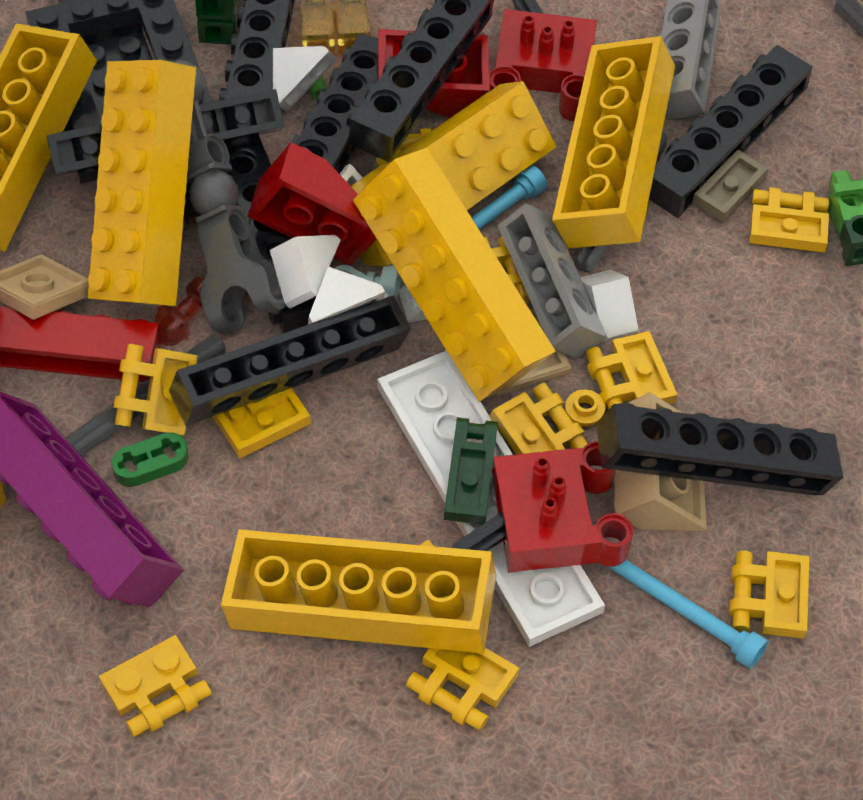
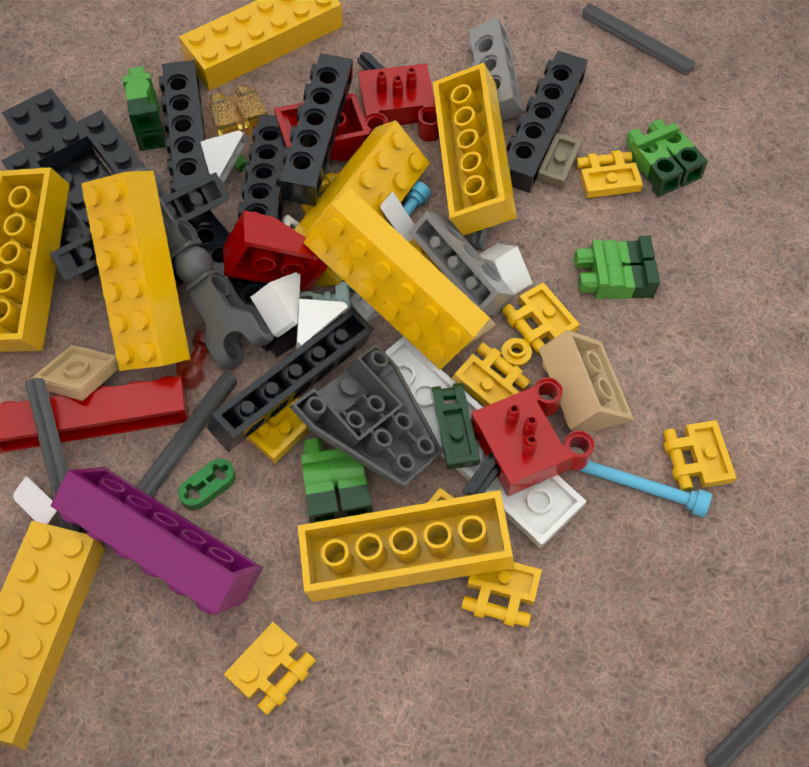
camera: 15 degrees left, 5 degrees up
yellow plate [113,344,198,436] -> none
black brick [596,403,843,495] -> none
none -> dark grey wedge [290,343,443,489]
none -> hips [301,438,373,523]
none -> white sticker [380,192,415,243]
none -> bright green hips [573,235,660,299]

